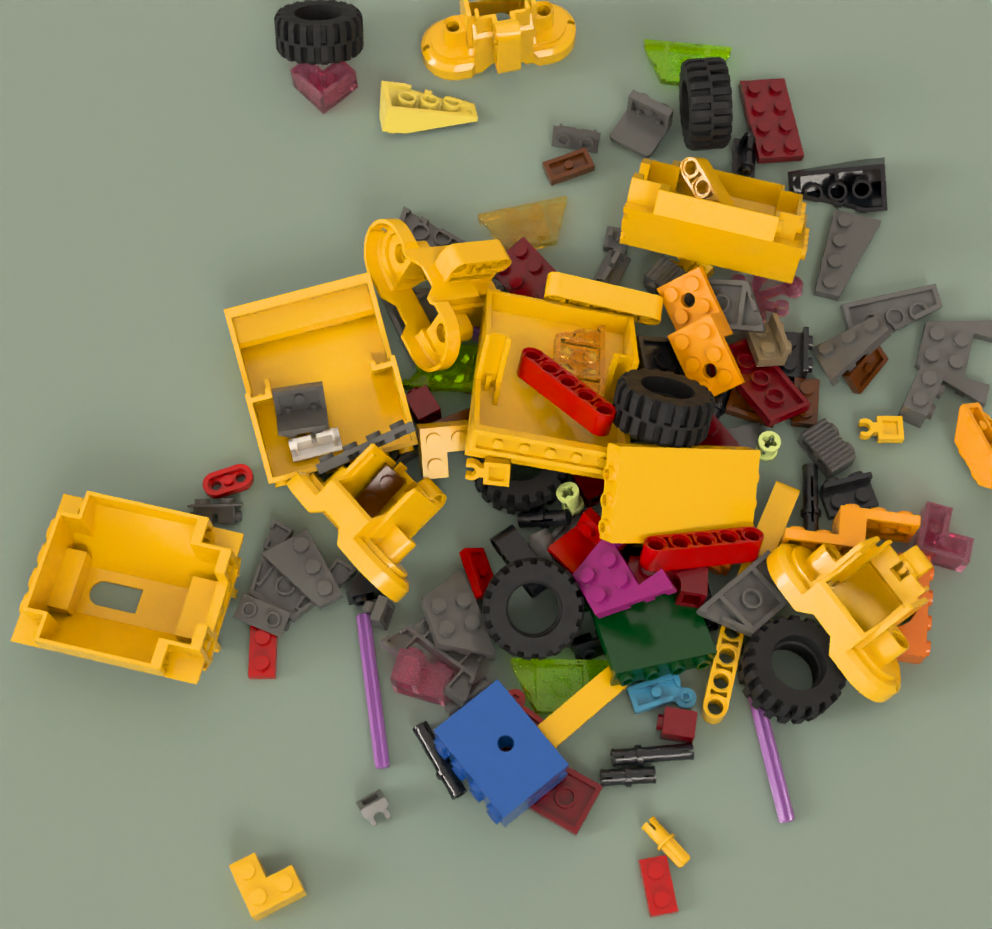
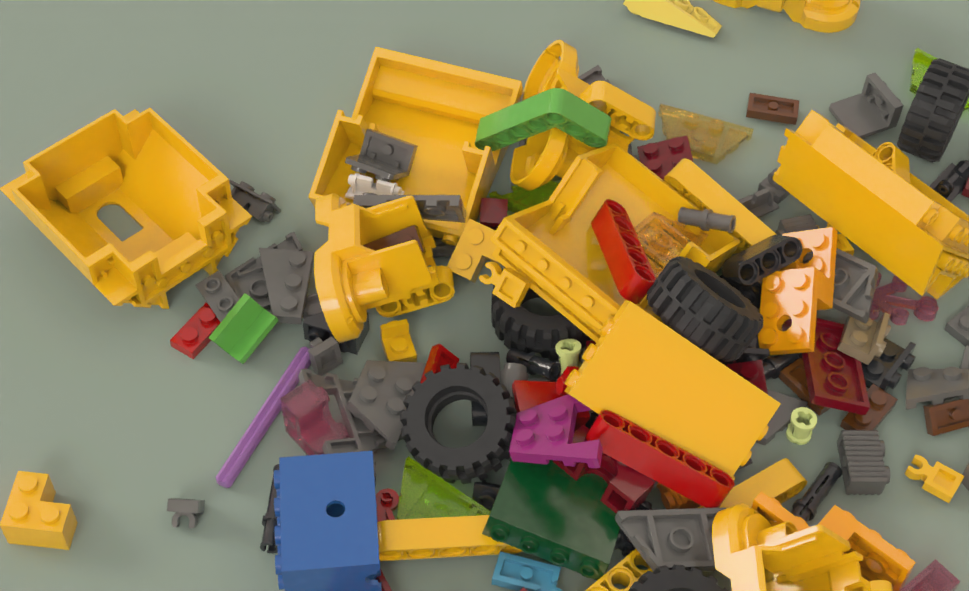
camera: 30 degrees right, 15 degrees down
red plate [203,464,254,499] -> none
dark grey hinge [552,124,601,153] -> none
black bracket [818,471,879,520] -> none
none -> bright green panel [209,293,278,364]
none -> yellow bracket [380,319,417,362]
none -> bright green beam [474,88,612,151]
none -> dark grey pin [678,207,736,233]
none -> black beam [722,235,802,285]

